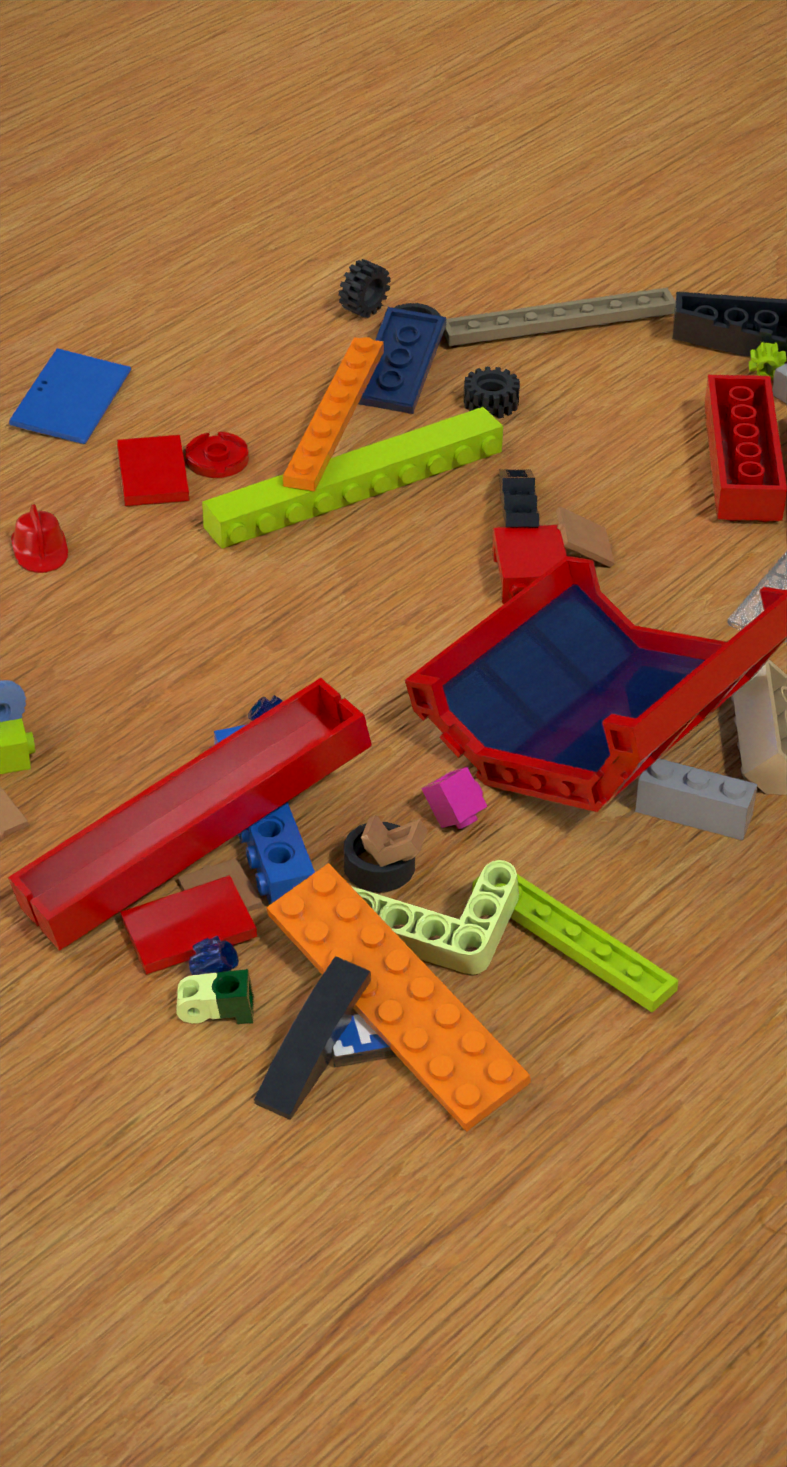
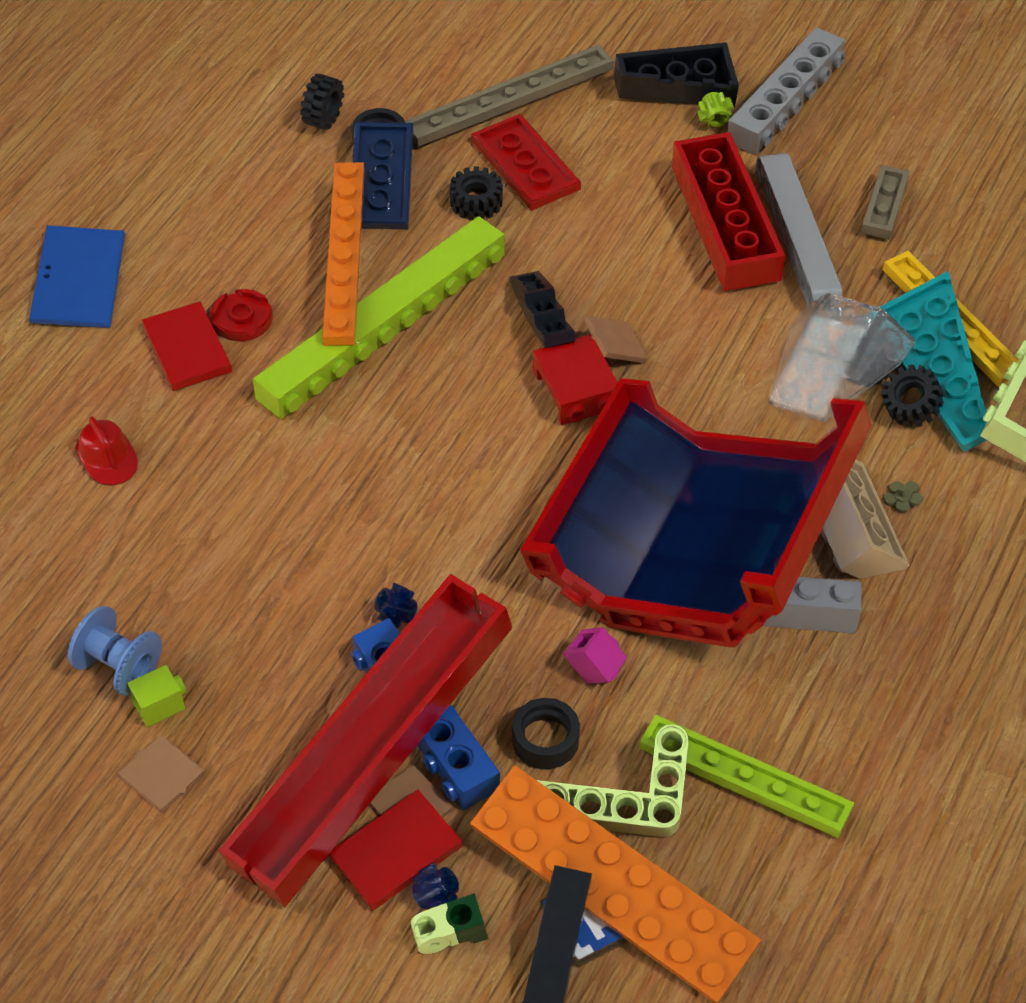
camera: 15 degrees left, 10 degrees up
medium nougat bracket [361,815,428,867] -> none
none -> red tile [471,114,581,211]

